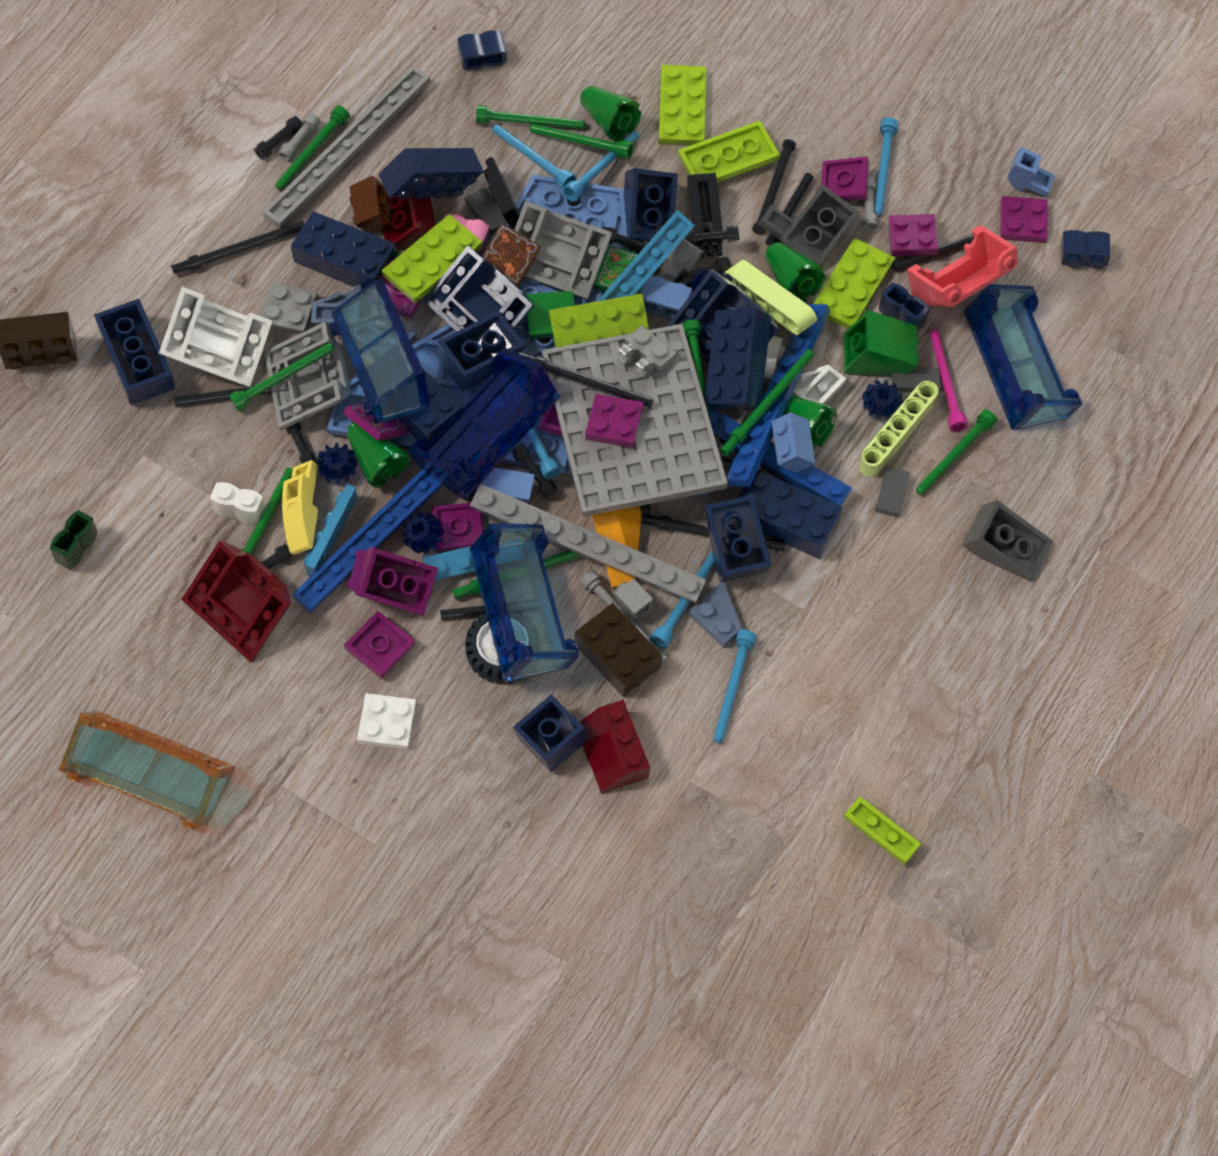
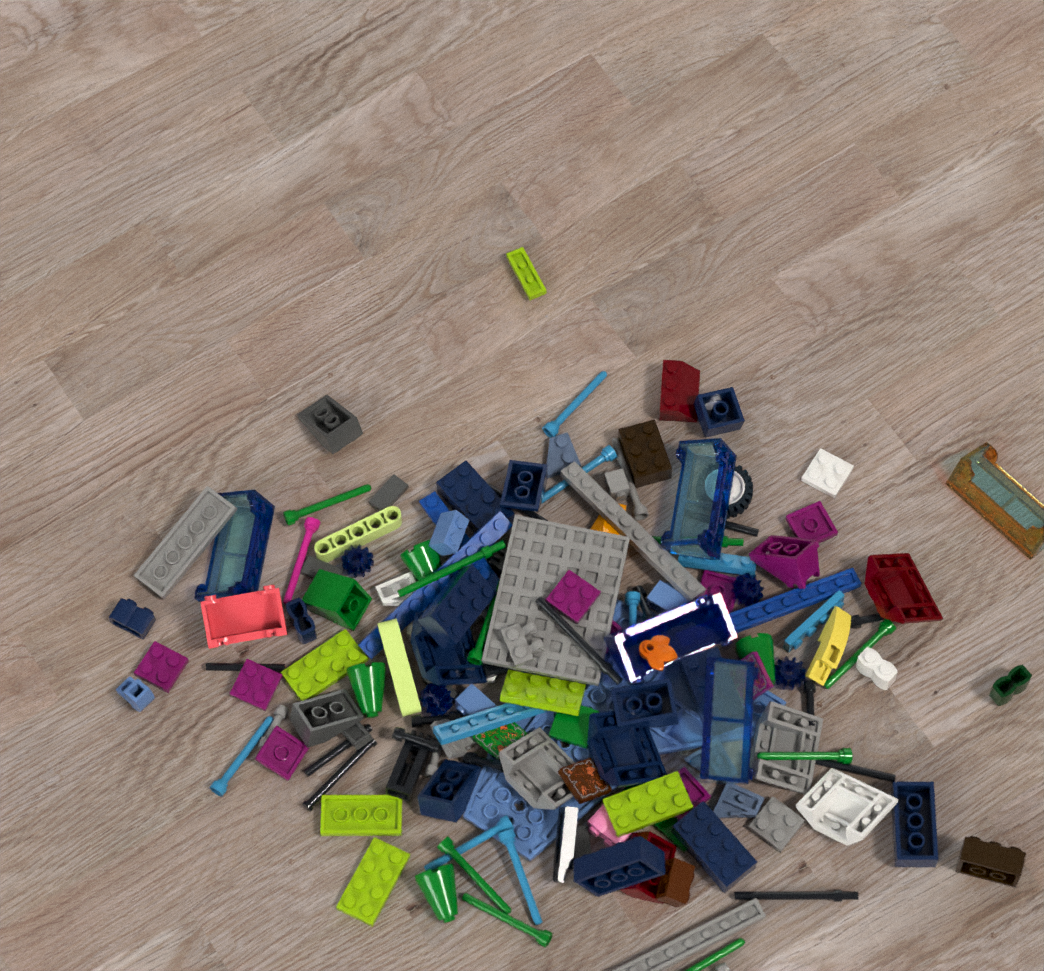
camera: 150 degrees left, 0 degrees up
none -> light grey plate [134,486,238,599]
none -> orange plate [639,635,678,671]

